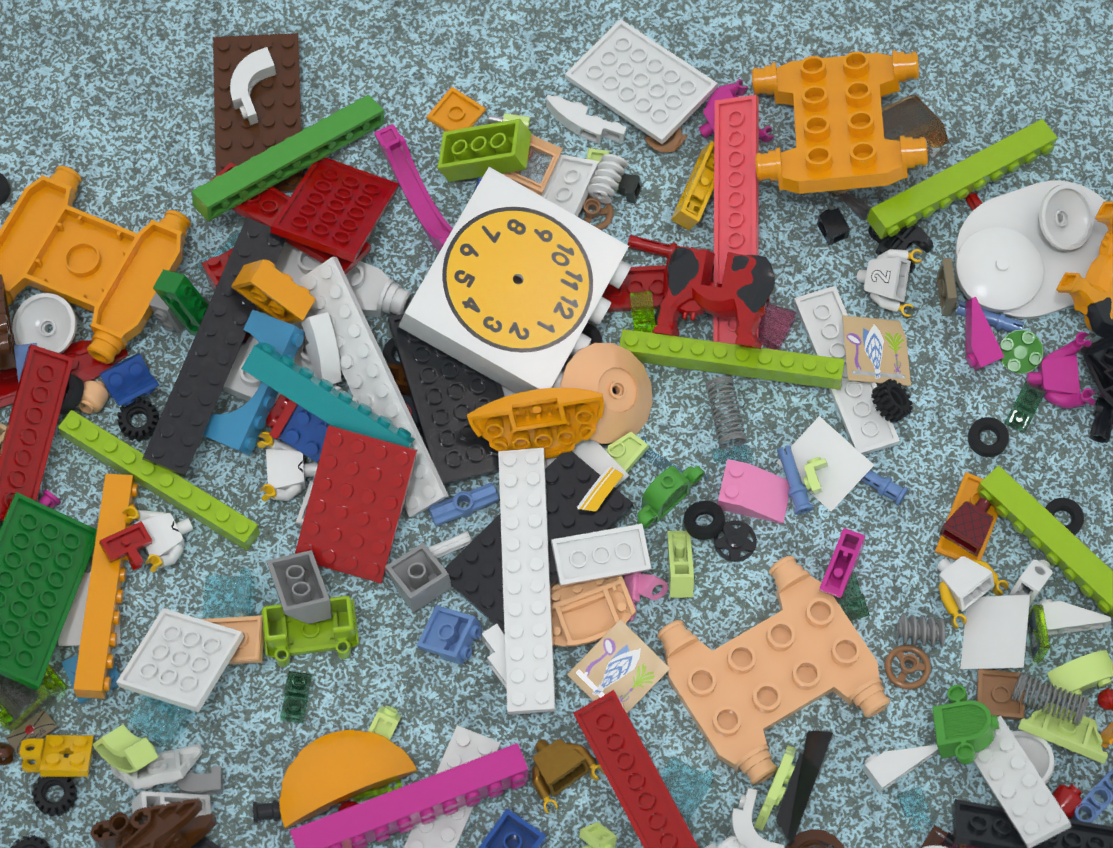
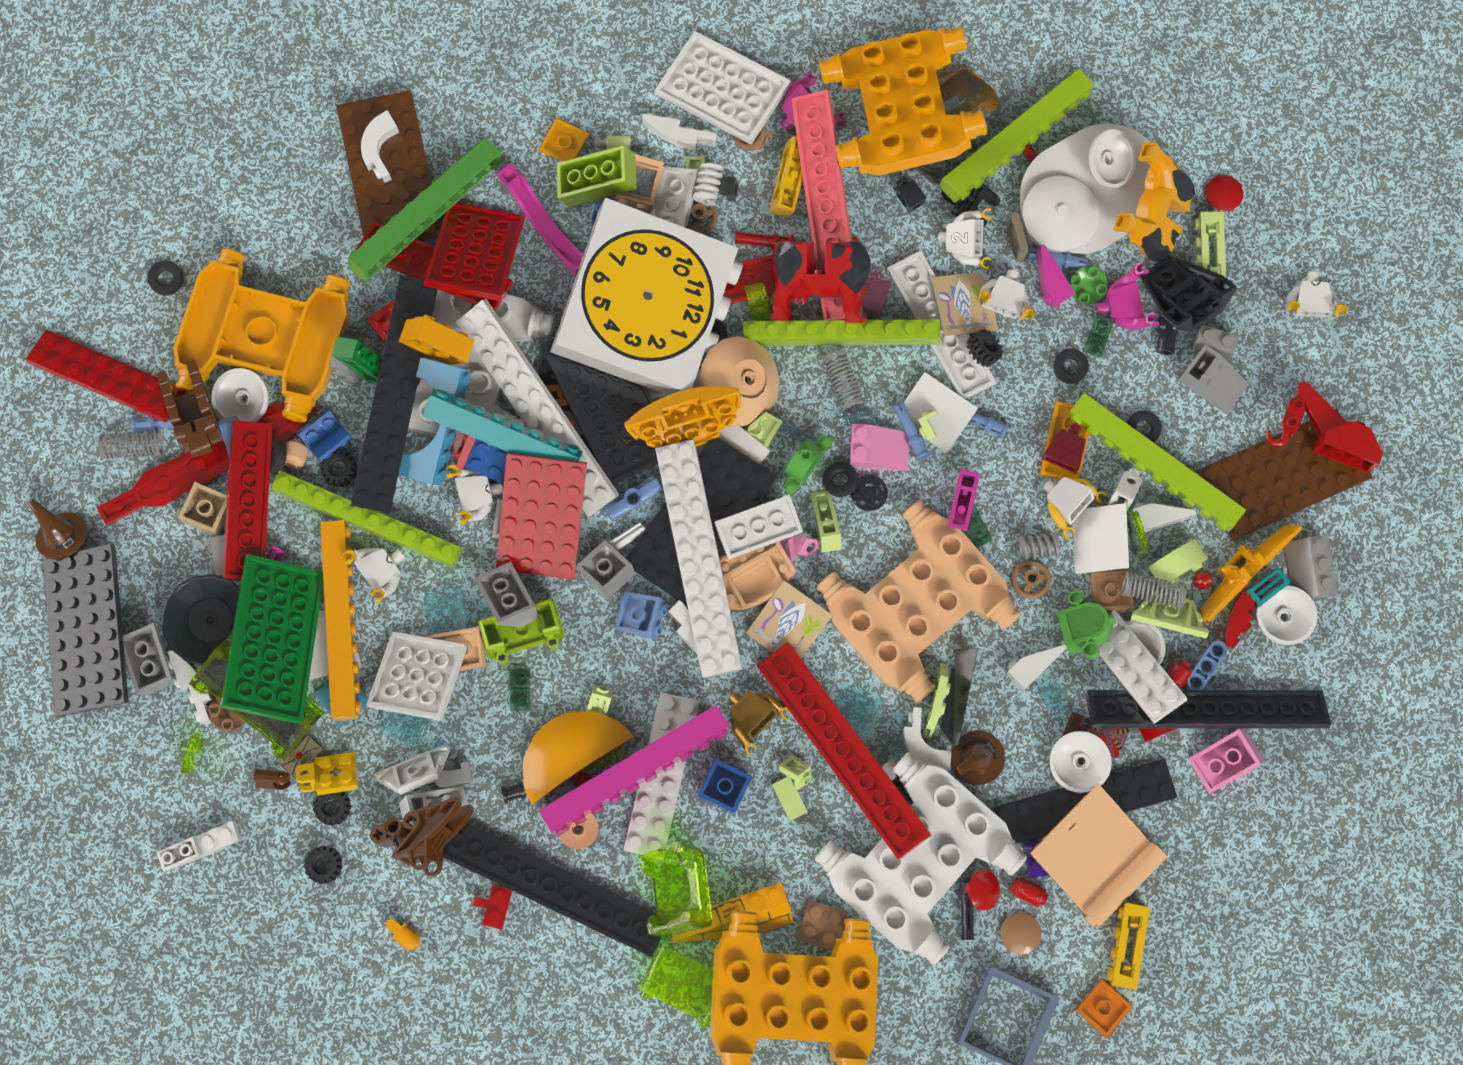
camera: 10 degrees left, 10 degrees up
yellowish green brick [92,724,158,773] -> none
red plate [99,521,152,571] -> none
white slope [301,312,341,384] -> none
yellow sticker [577,466,624,511] -> none
none -> white torso [976,270,1035,322]

